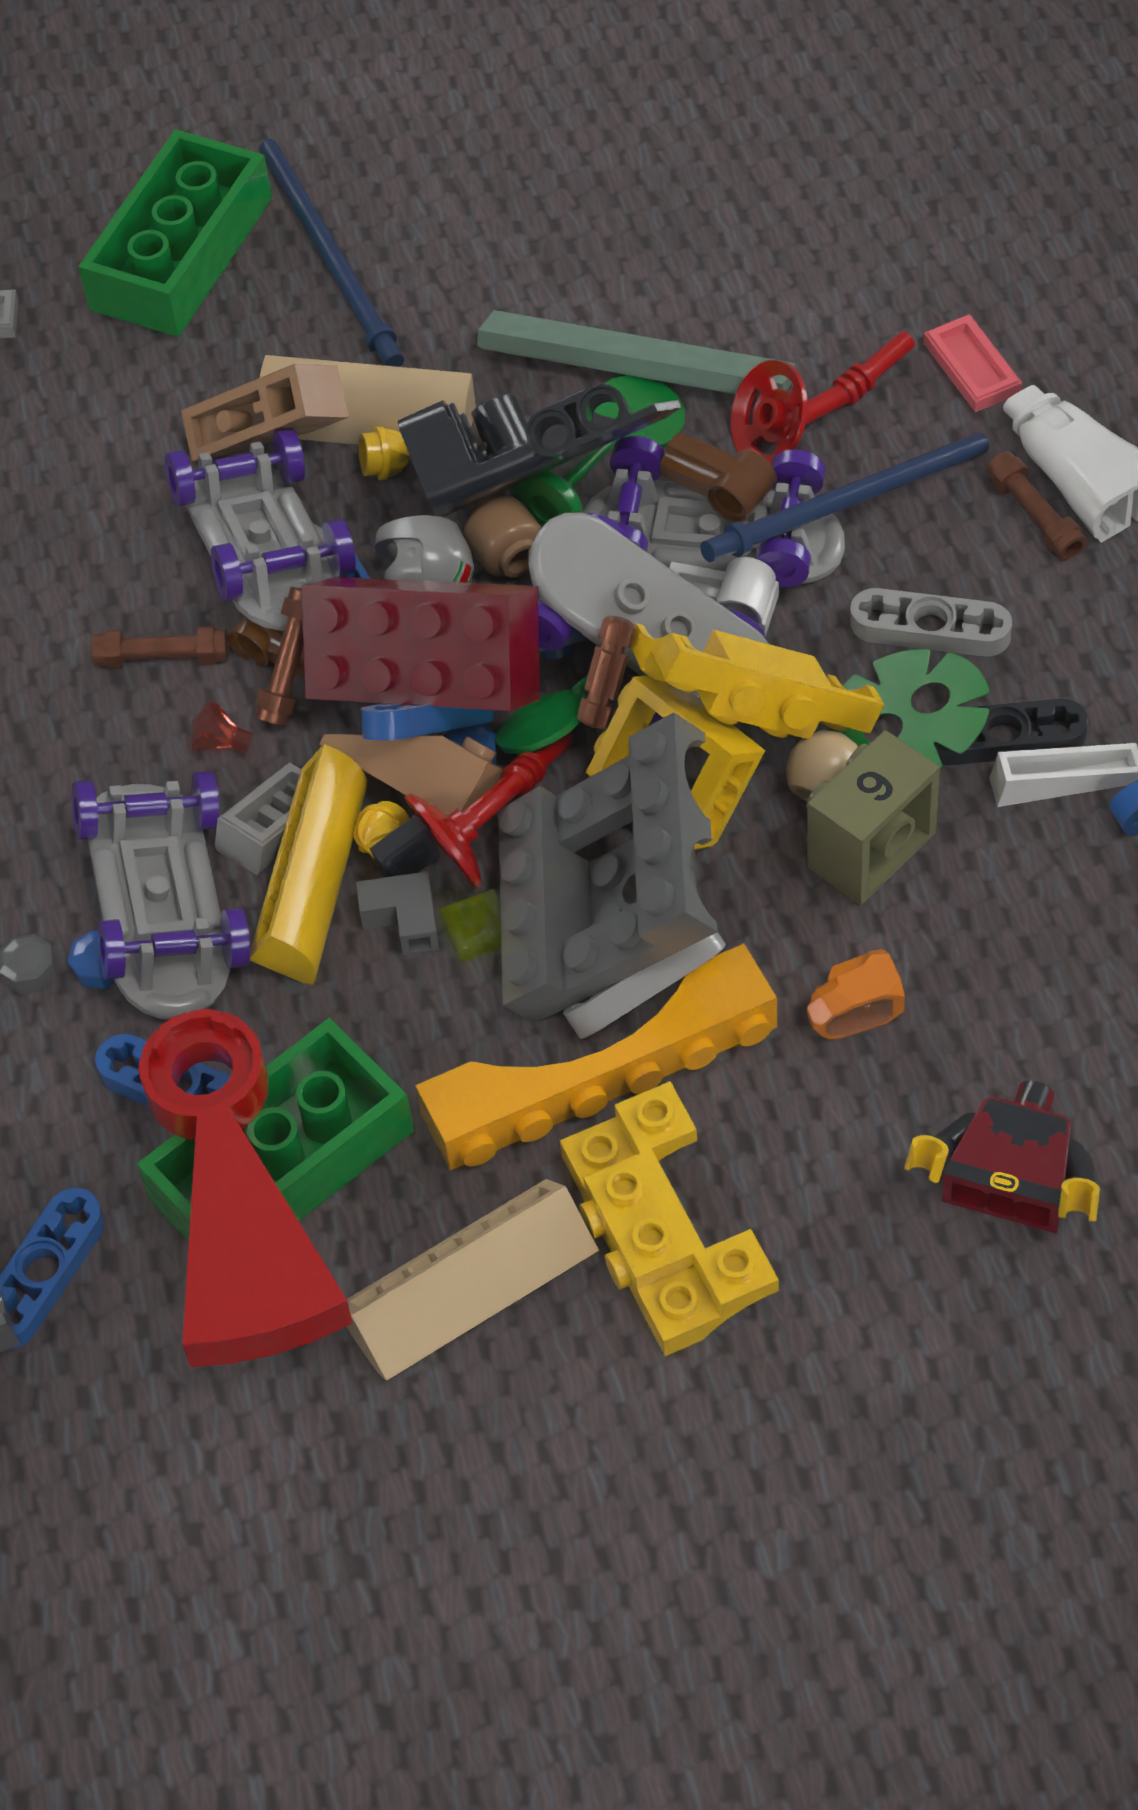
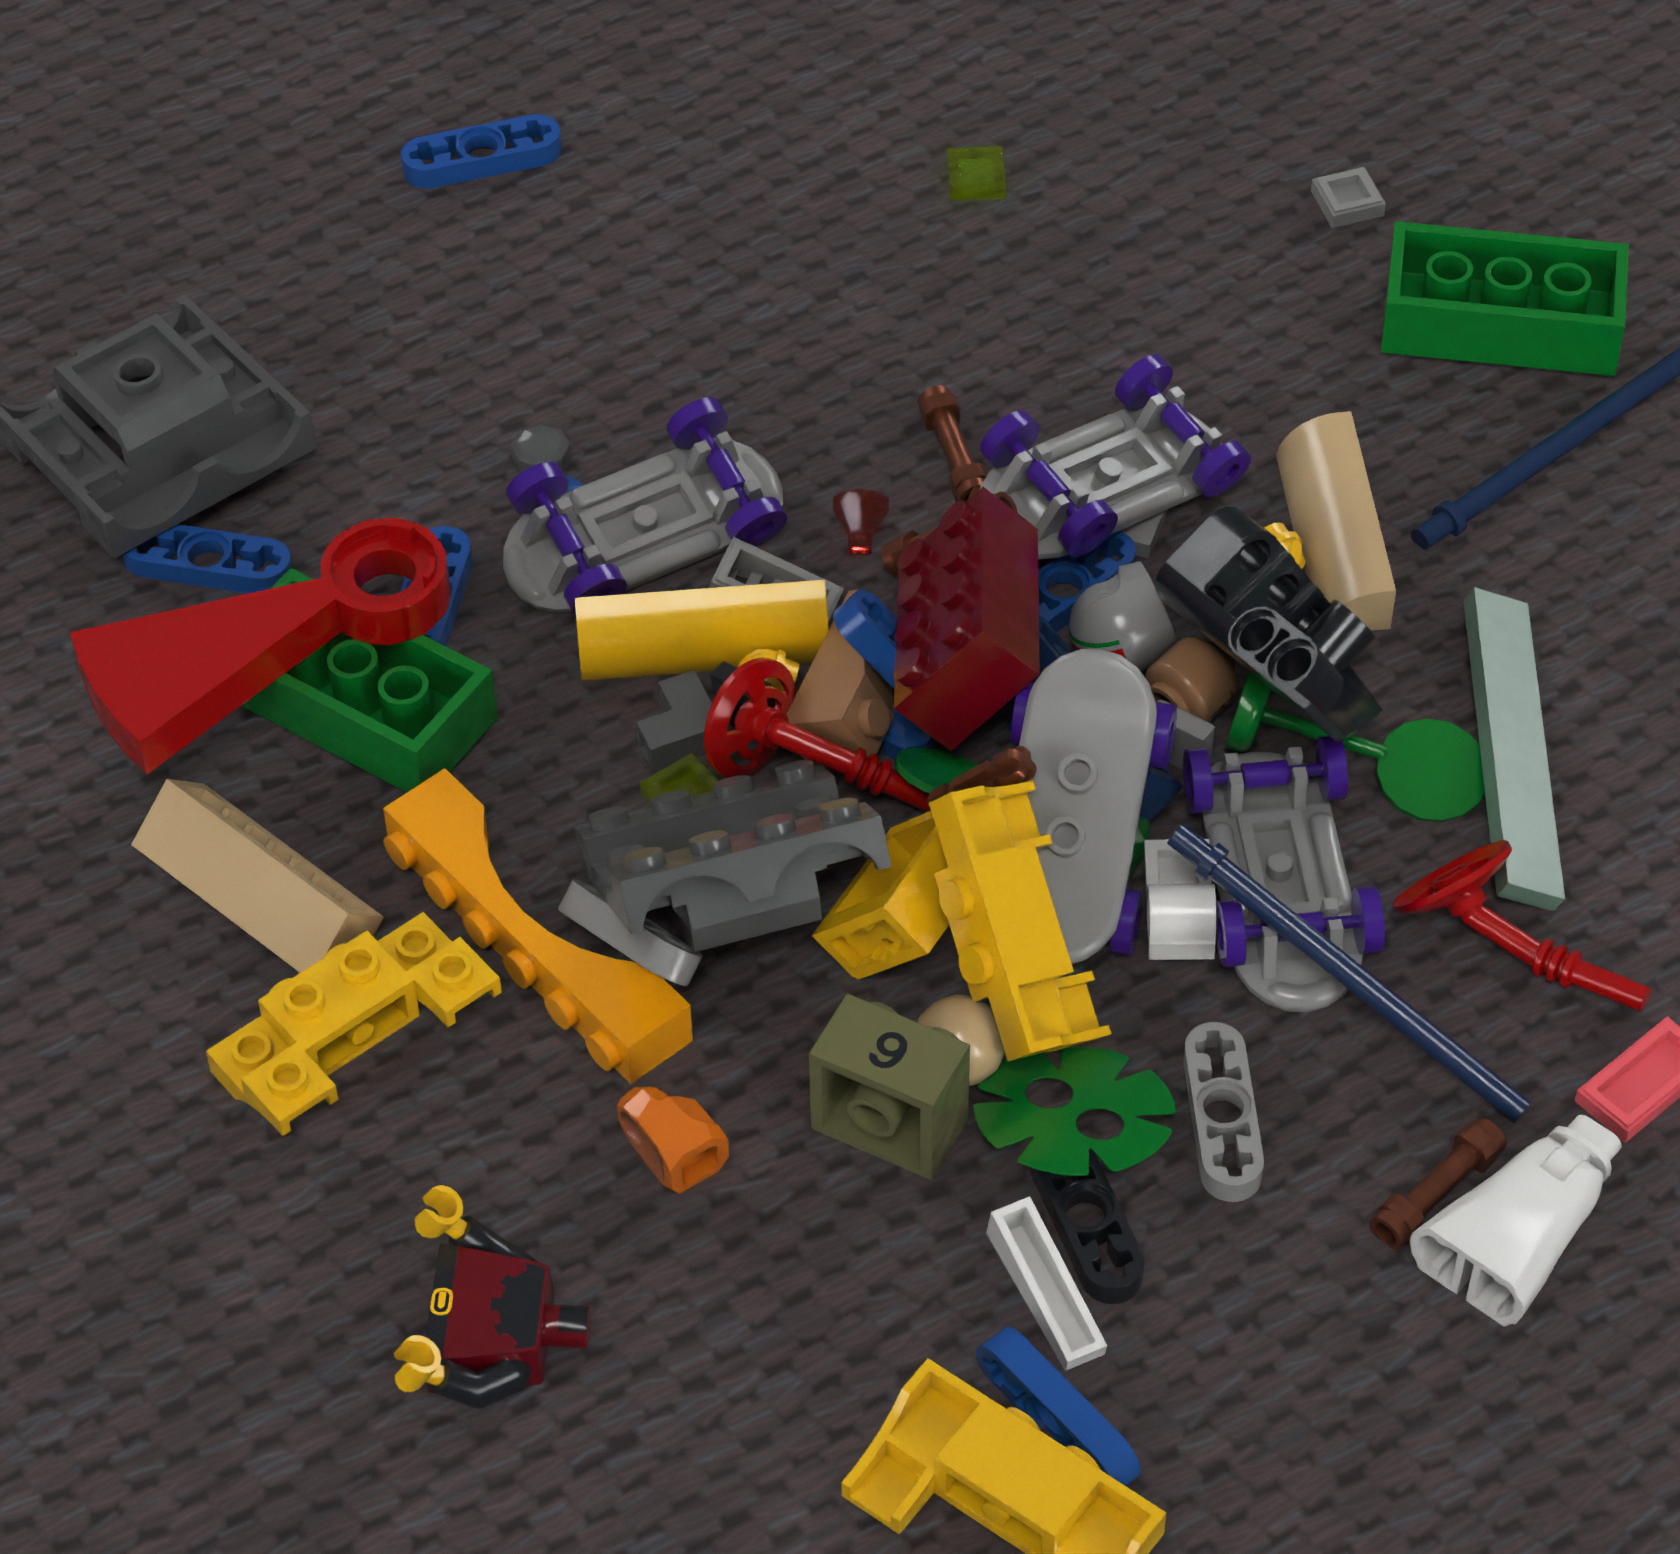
camera: 70 degrees right, 5 degrees down
medium nougat slope [181,363,349,462] -> none
reddish brown piece [660,433,777,523] -> none

